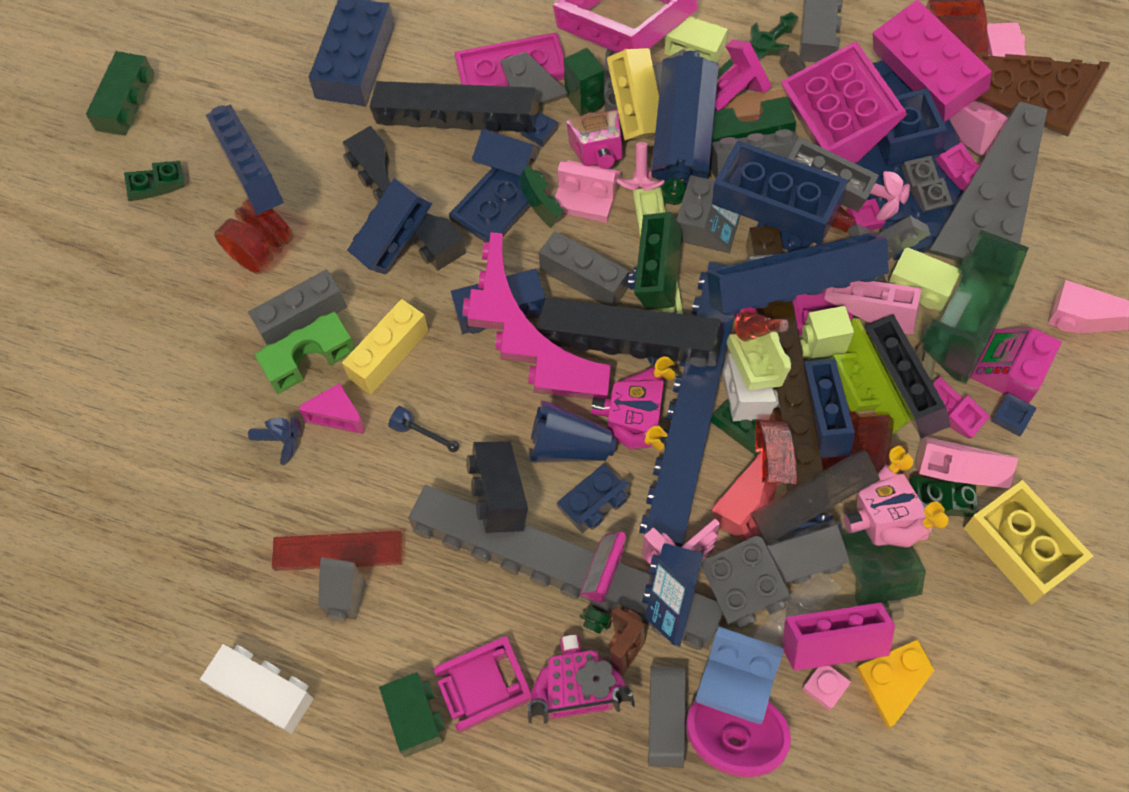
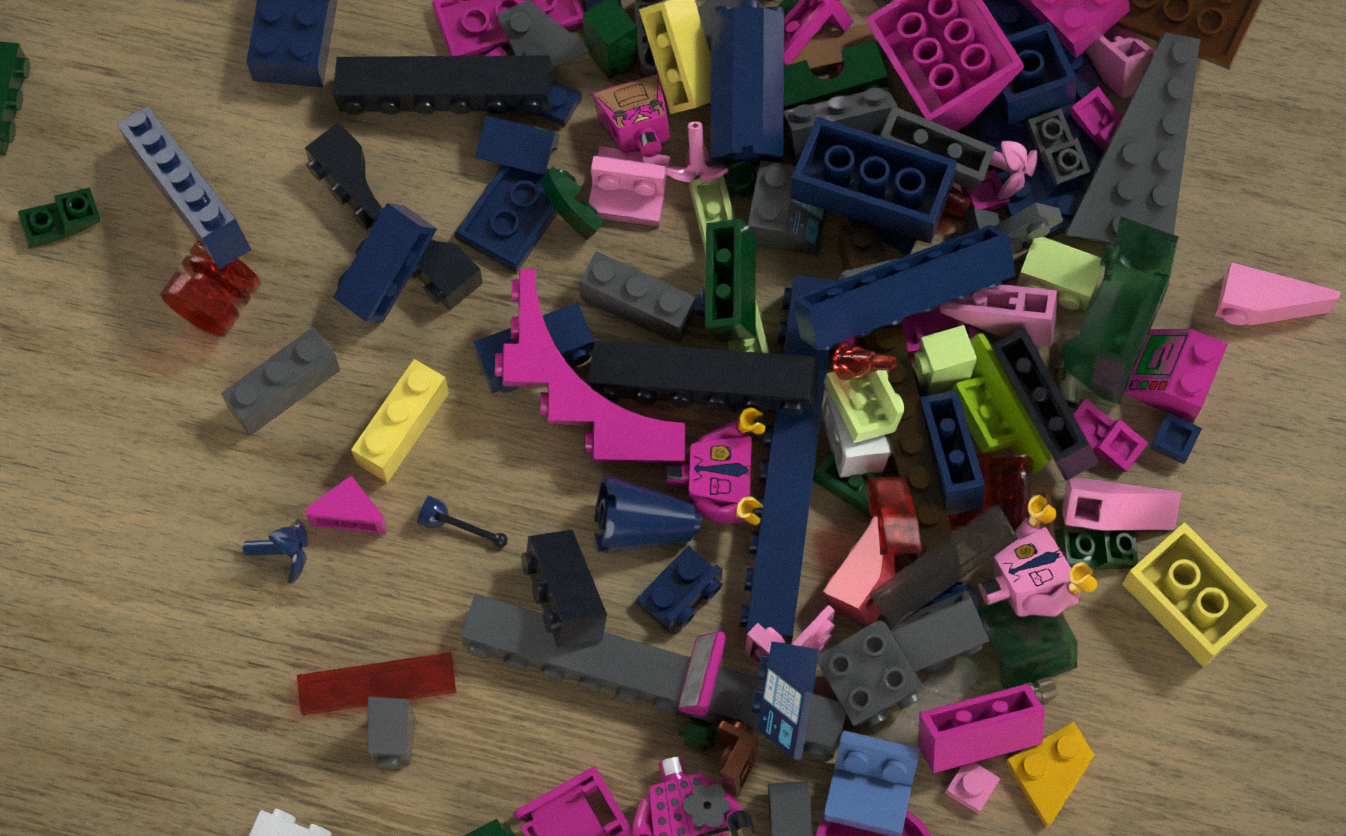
camera: 10 degrees left, 5 degrees up
bright green arch [254,311,355,395] -> none

